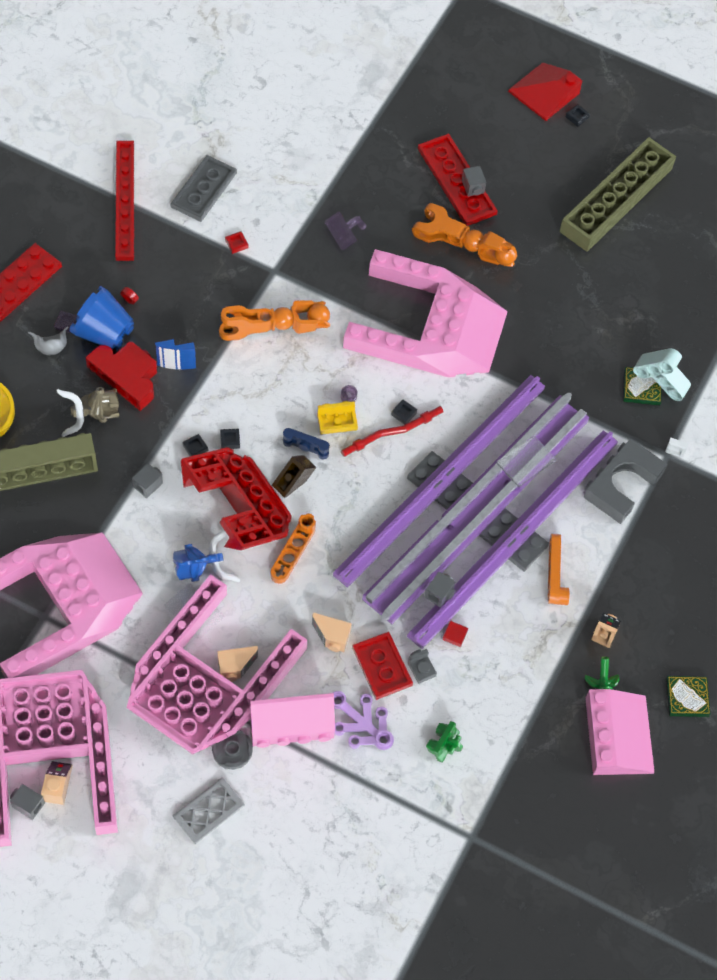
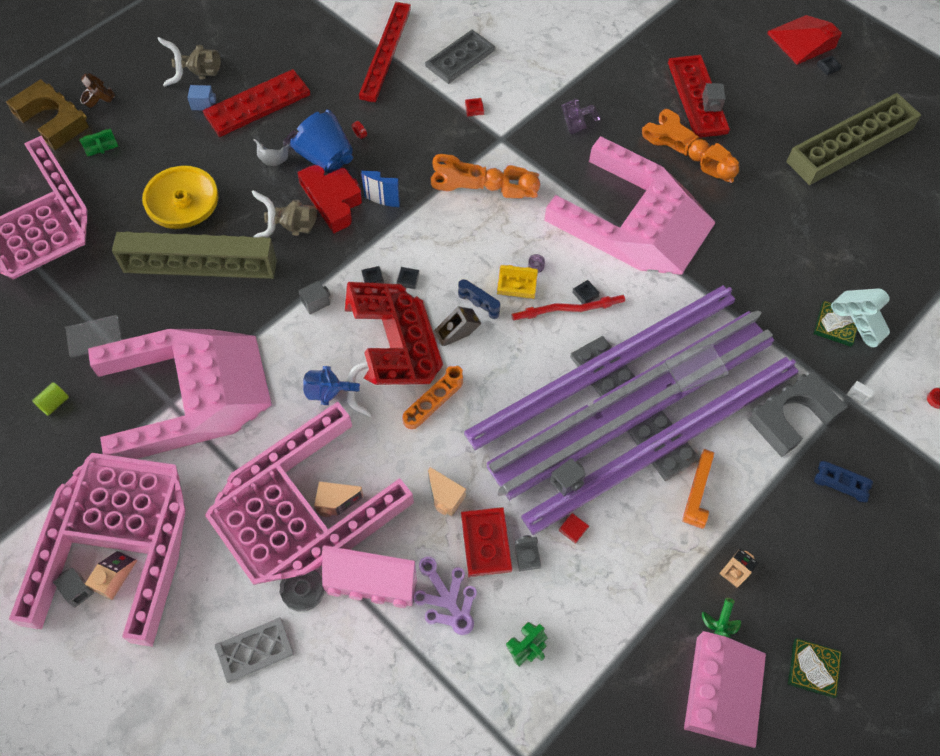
camera: 20 degrees right, 0 degrees up
none -> dark blue plate [814,461,873,502]

